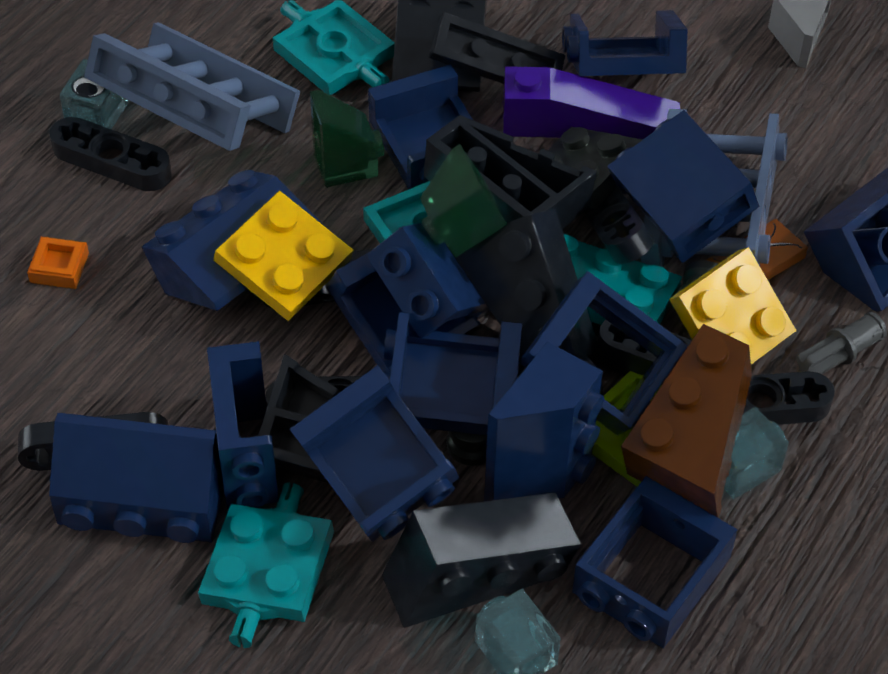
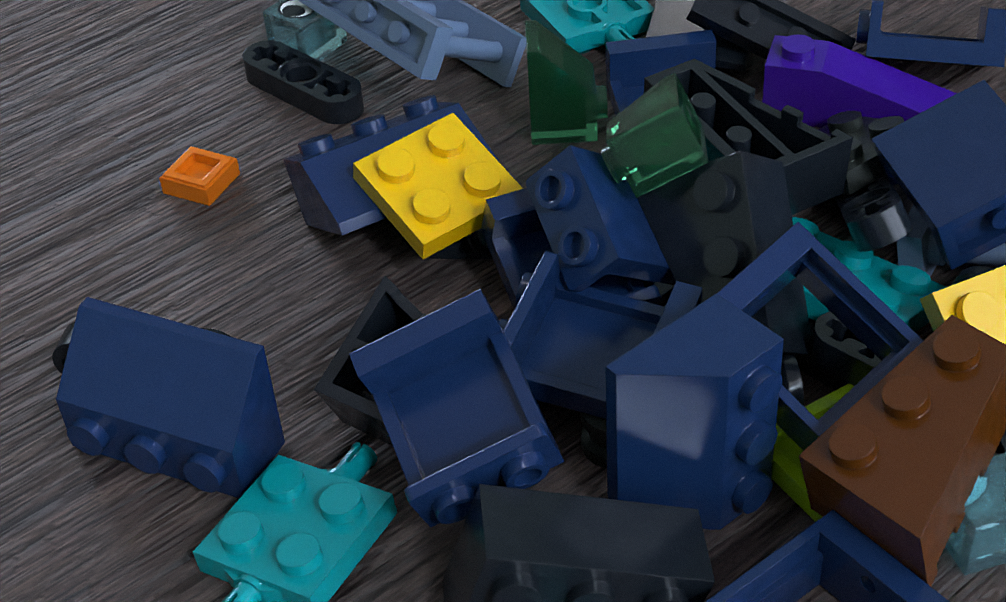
camera: 20 degrees right, 10 degrees down
dark blue panel [207,341,279,509] -> none

